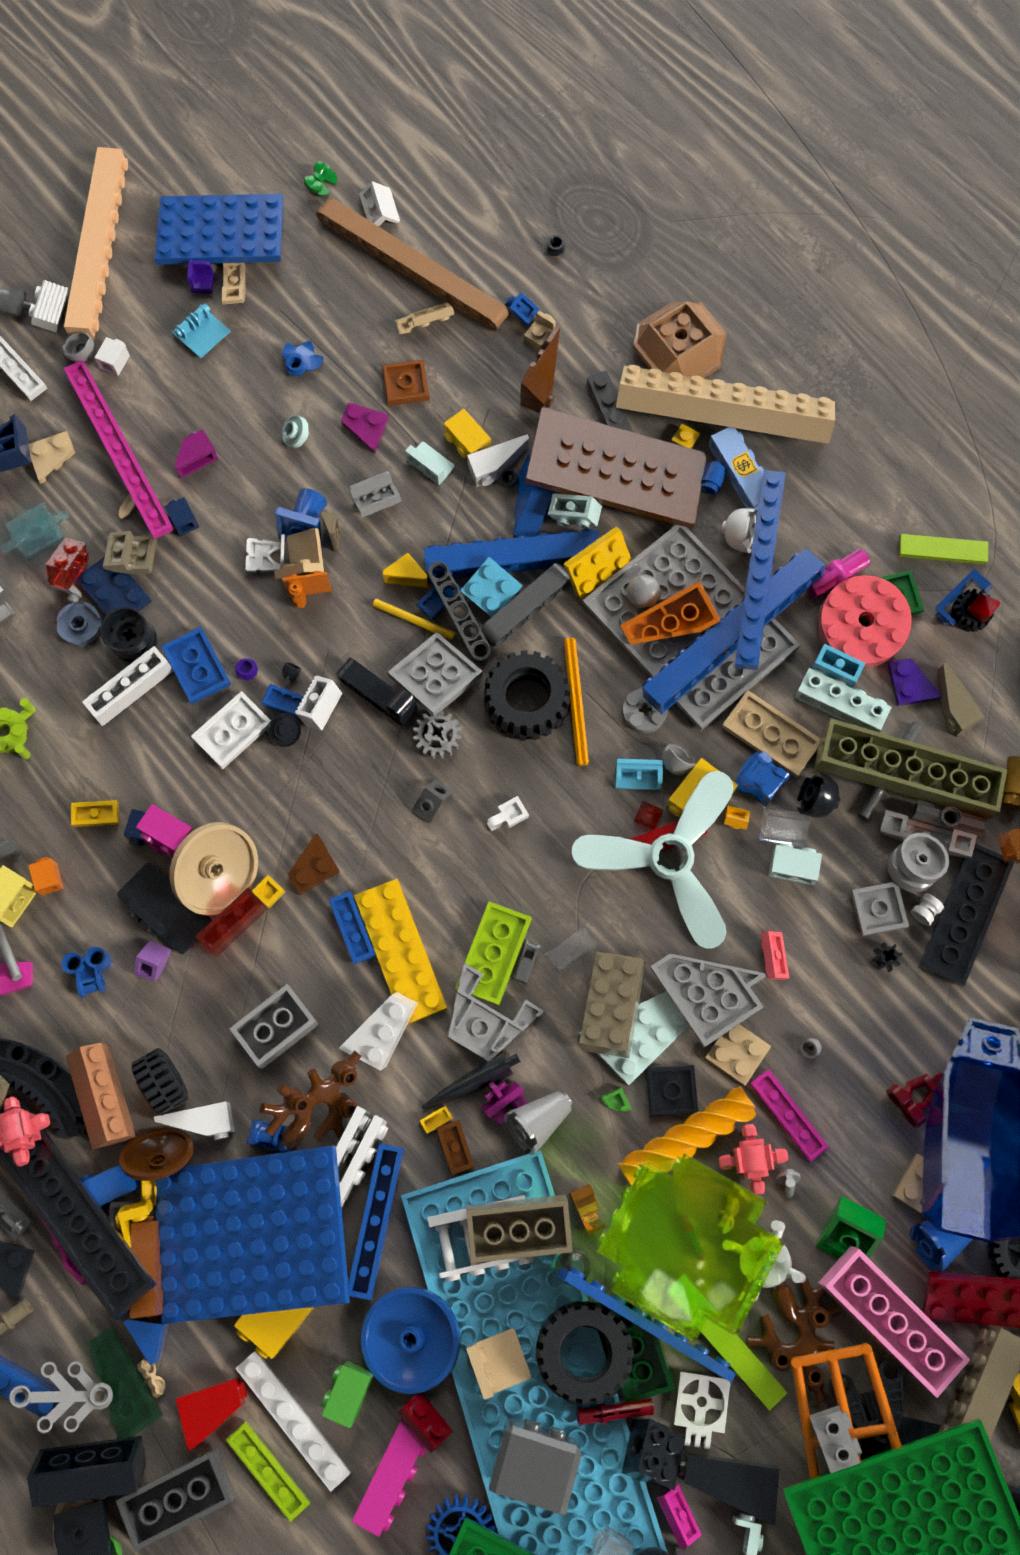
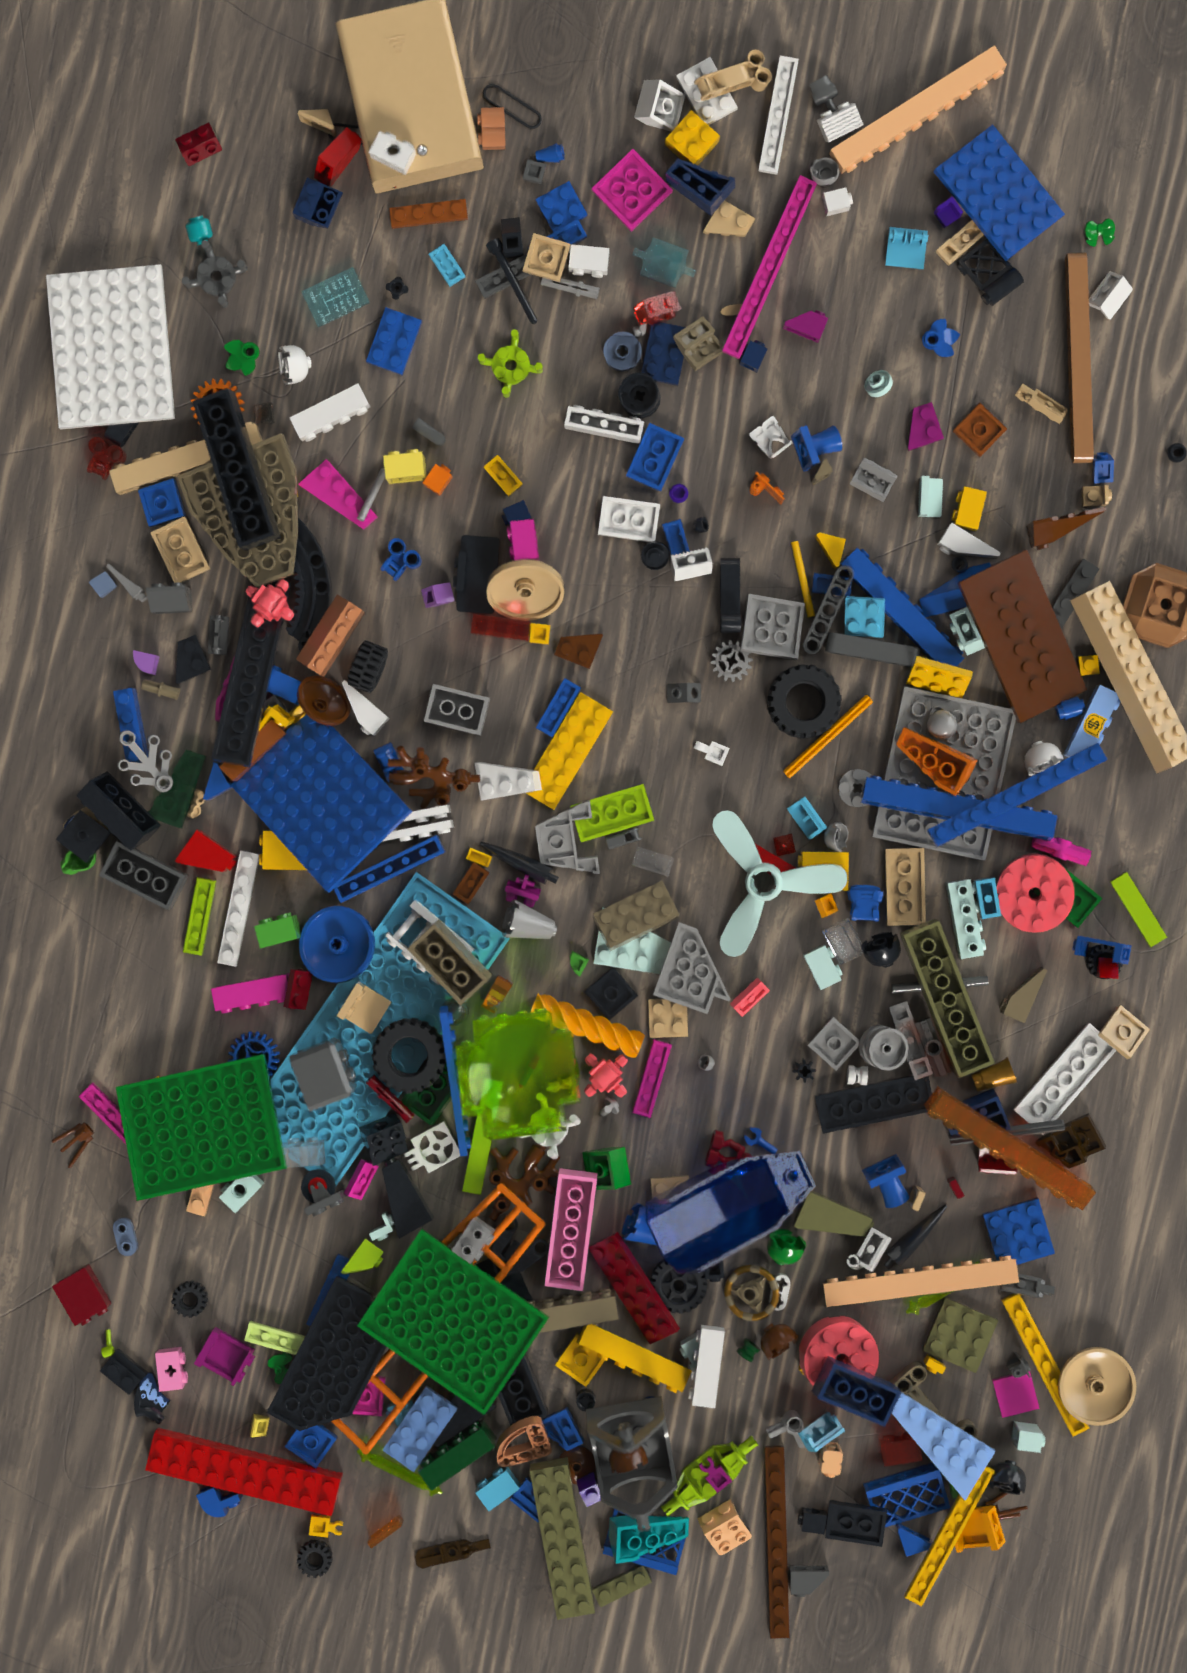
camera: 50 degrees right, 15 degrees up
tan bracket [274,528,324,580] -> none
dark purple wing [888,658,941,706] -> none
none -> blue bar [744,1127,778,1155]
none -> black piece [957,239,1024,306]

